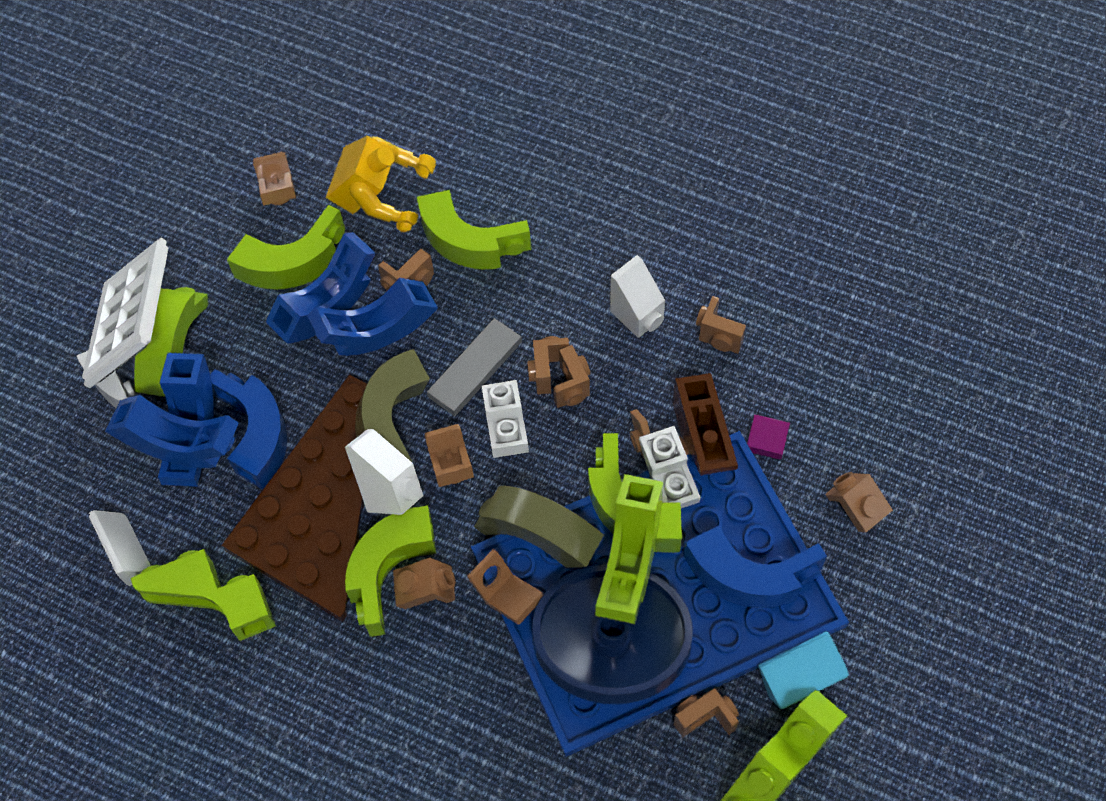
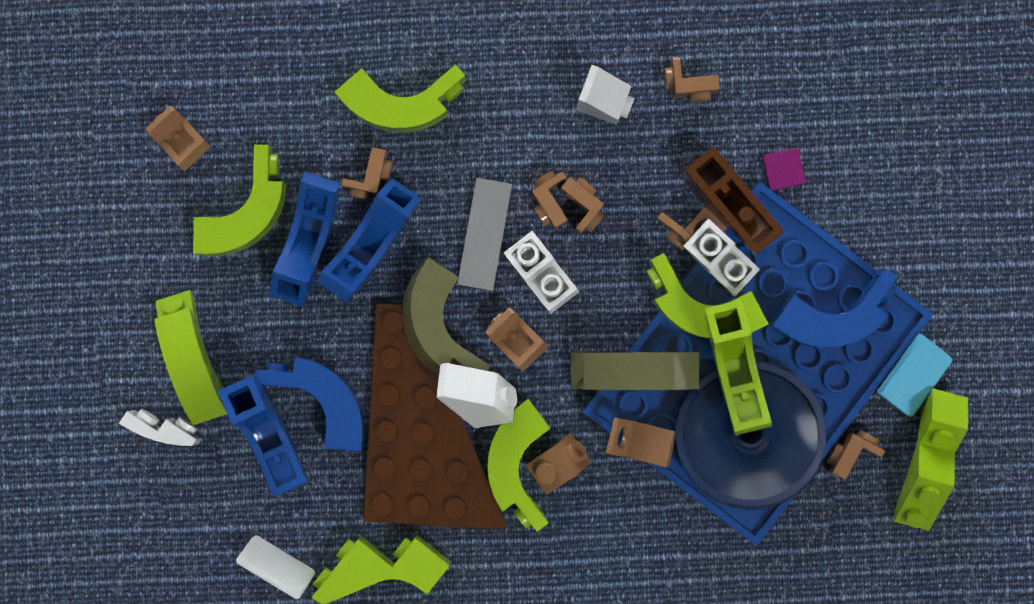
camera: 30 degrees left, 25 degrees up
white piece [82,238,168,388] -> none
blue arch [105,395,239,468] -> none
yellow torso [325,136,436,232] -> none
medium nougat bracket [825,472,893,533] -> none

